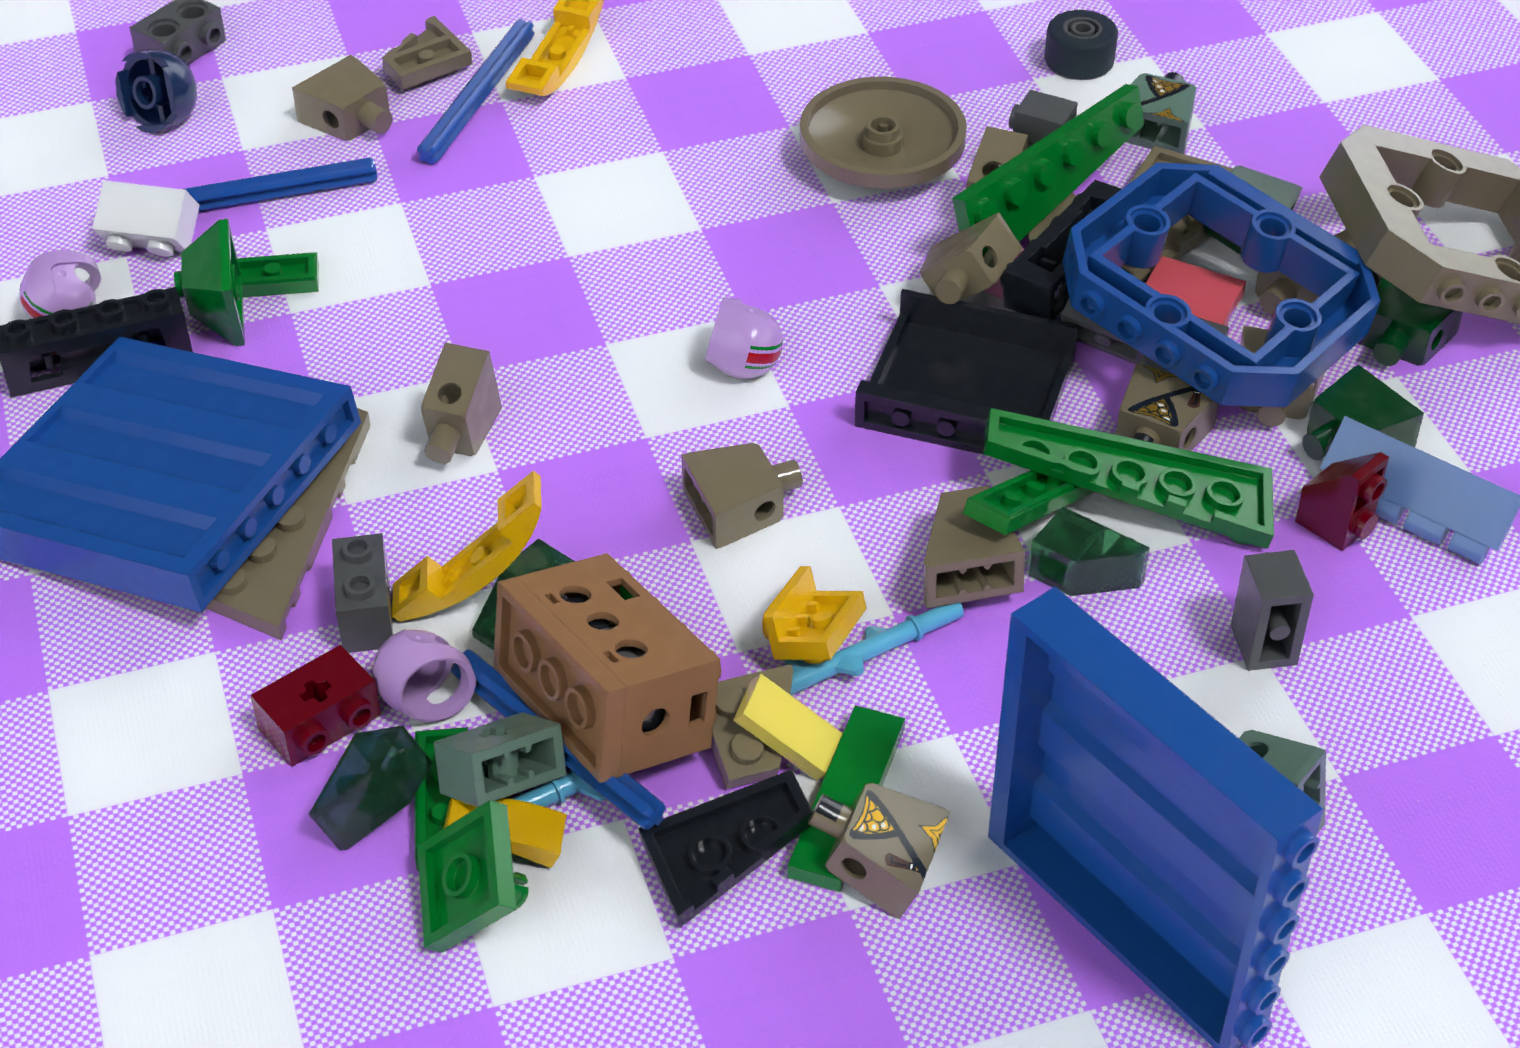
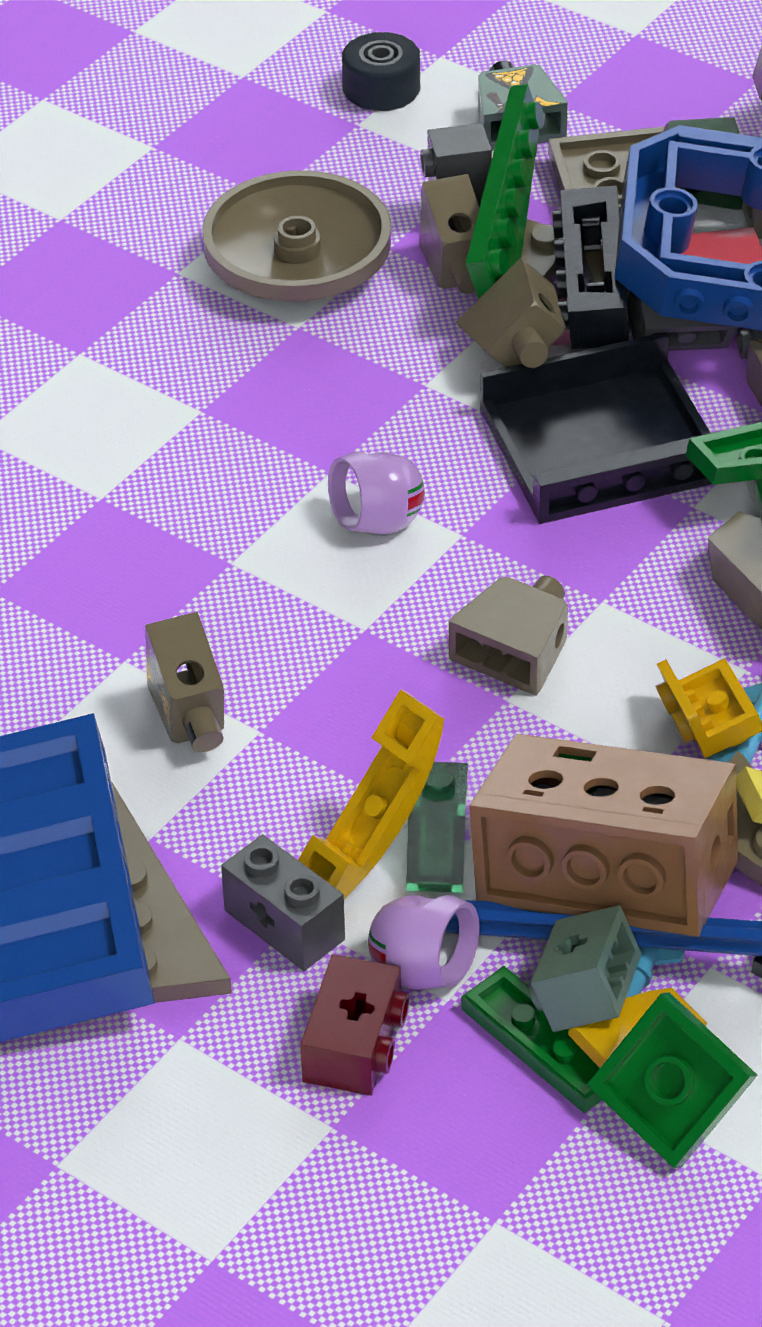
camera: 35 degrees left, 0 degrees up
slope [308,726,433,851] -> none

